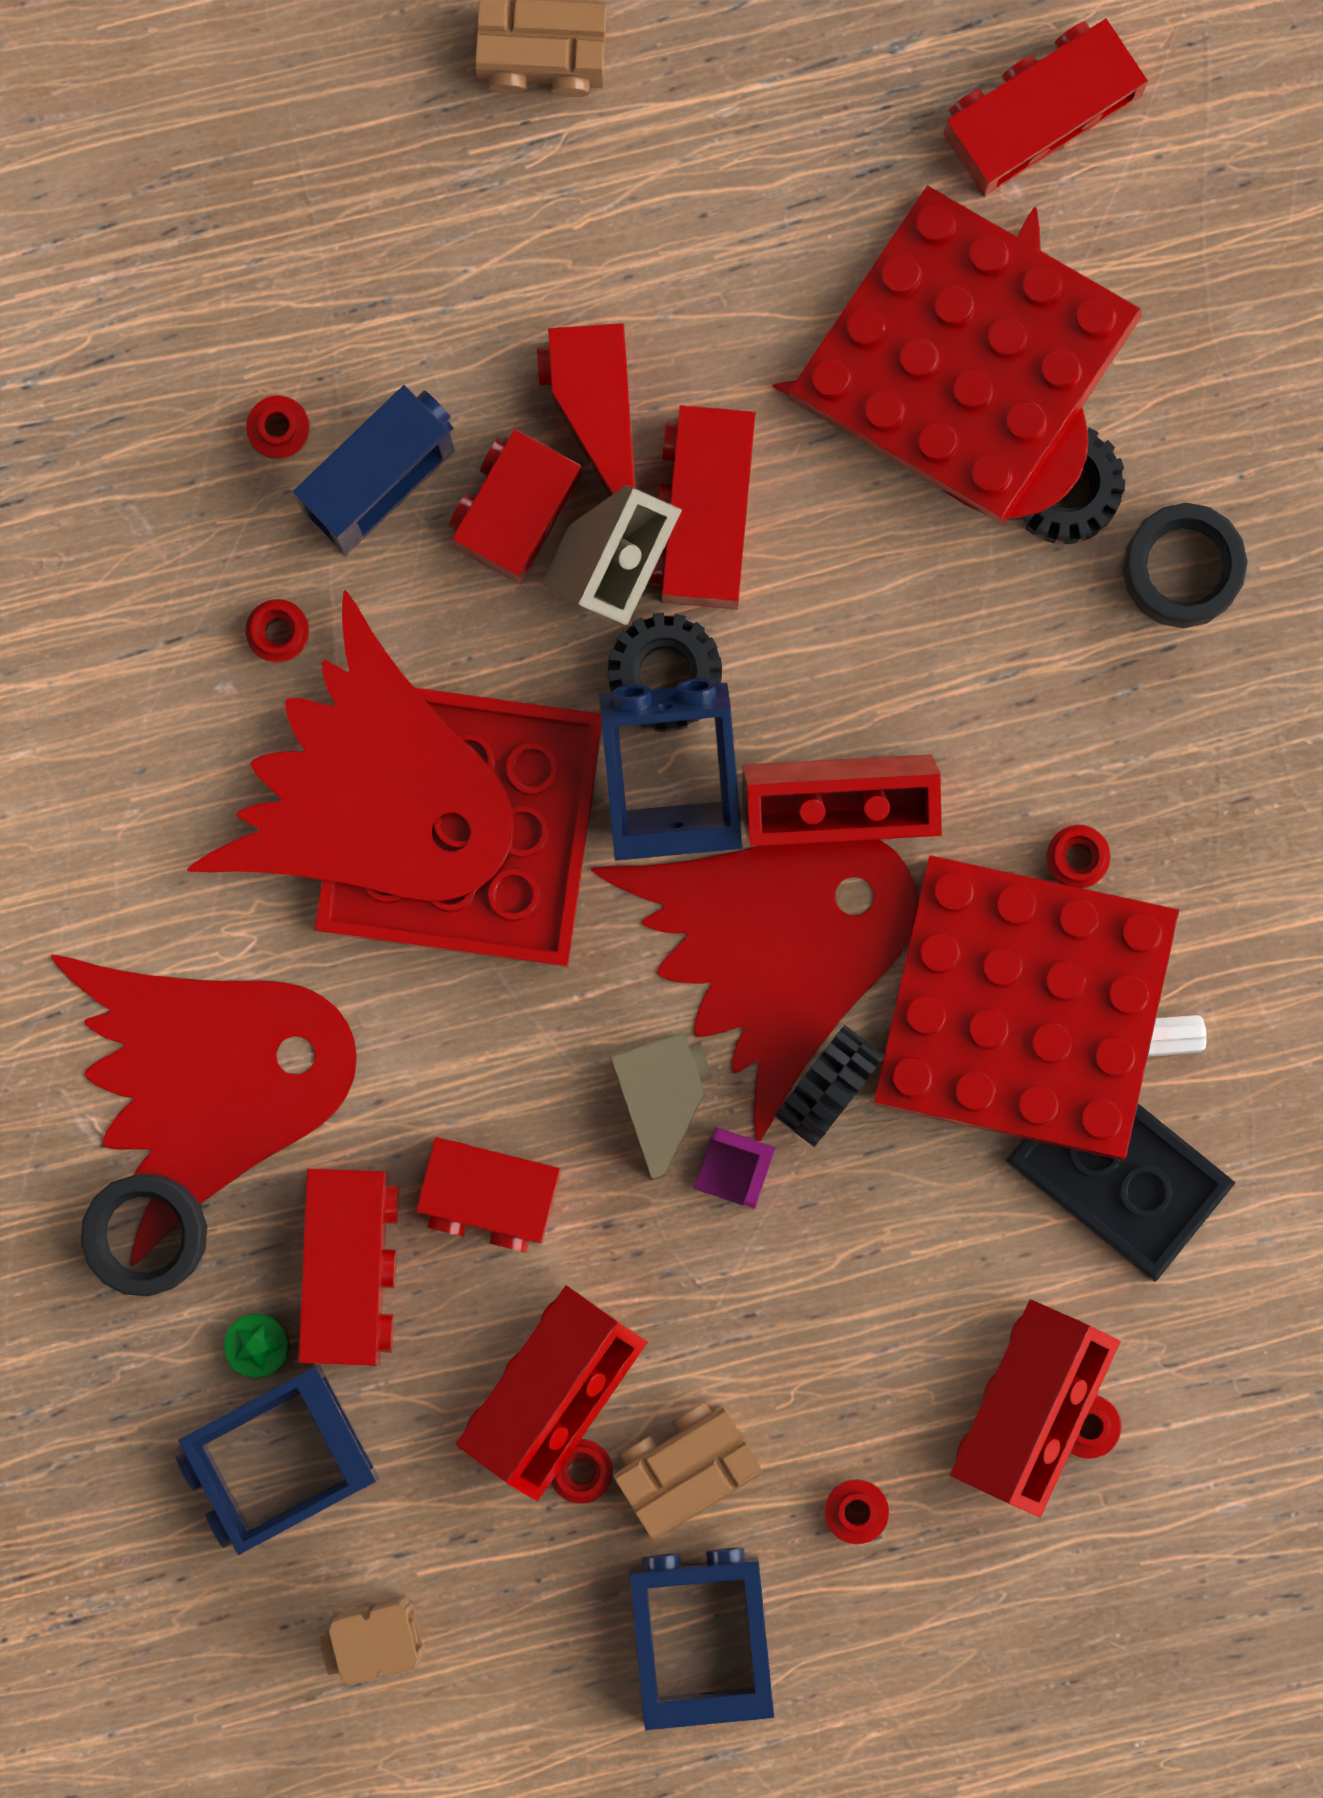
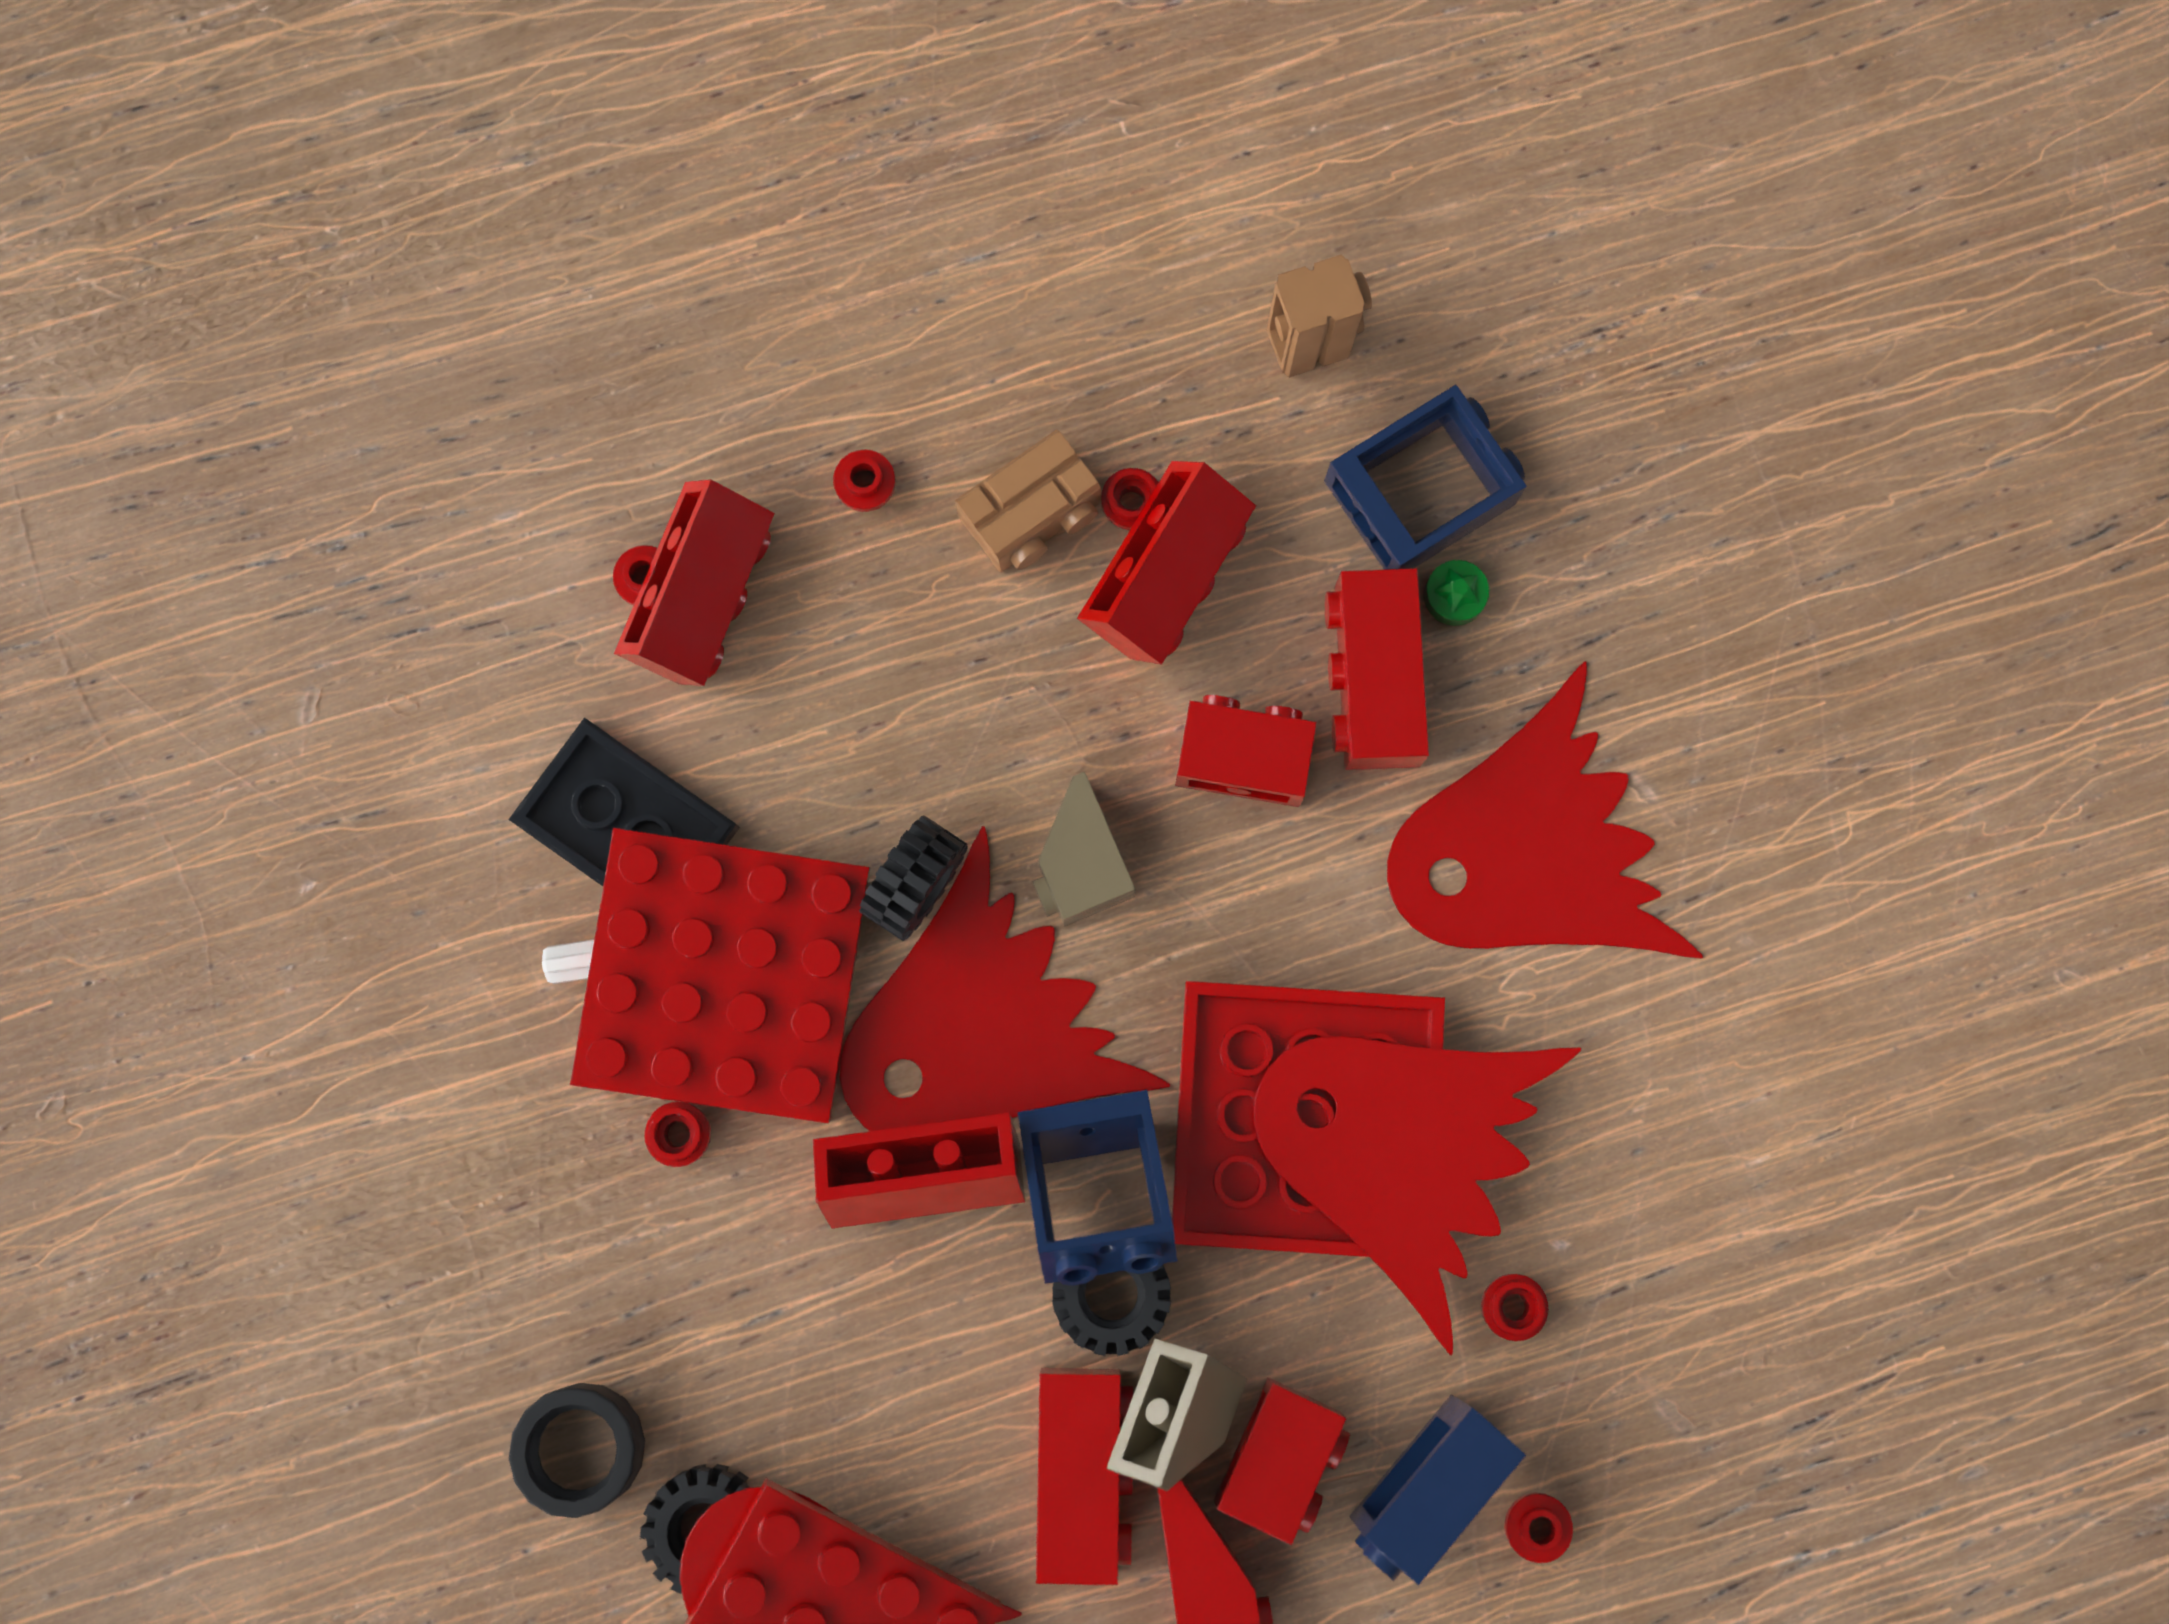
camera: 175 degrees right, 5 degrees down
black tyre [81,1173,207,1297] -> none
dark blue window [630,1547,774,1731] -> none
magenta panel [694,1127,776,1209] -> none

